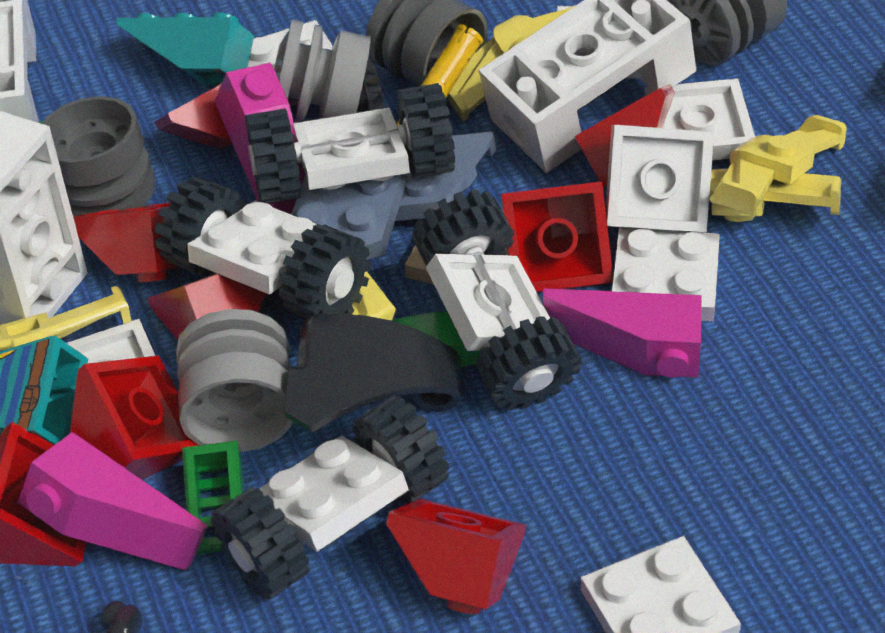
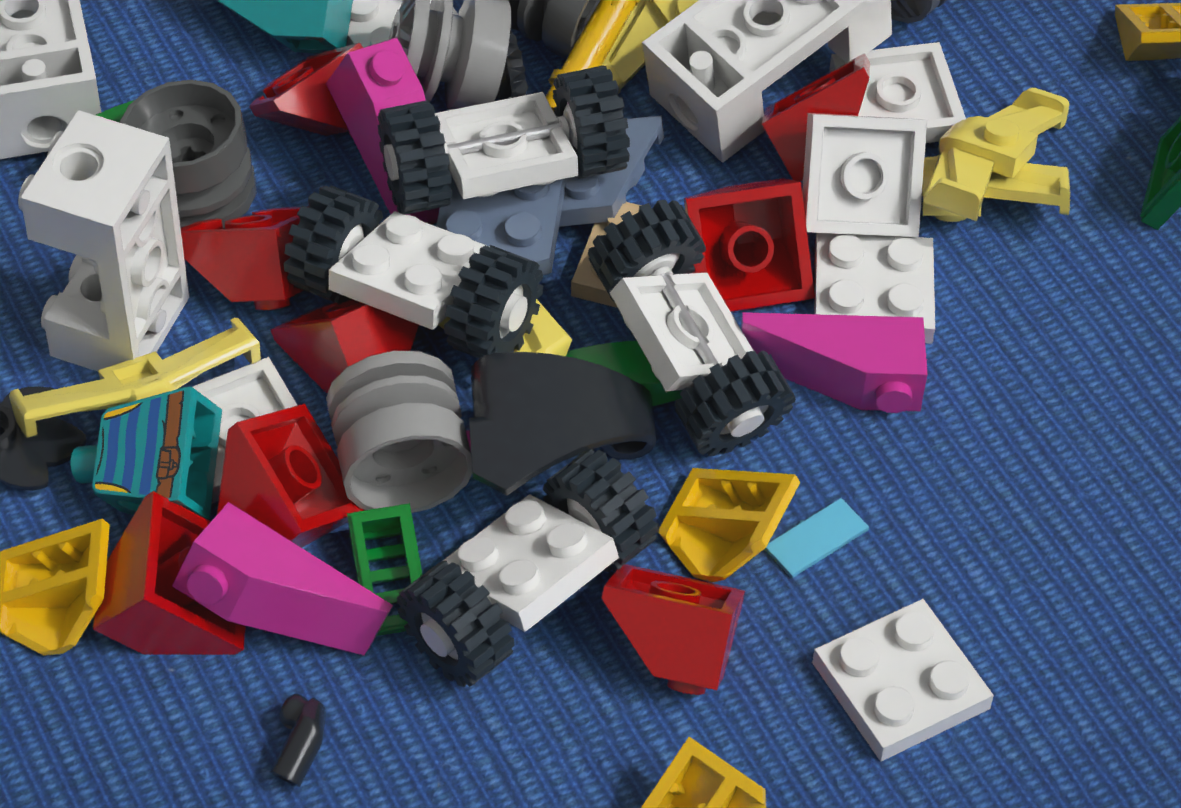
camera: 10 degrees left, 5 degrees up
none -> yellow slope [658,468,800,583]
none -> medium azure window [764,498,869,579]

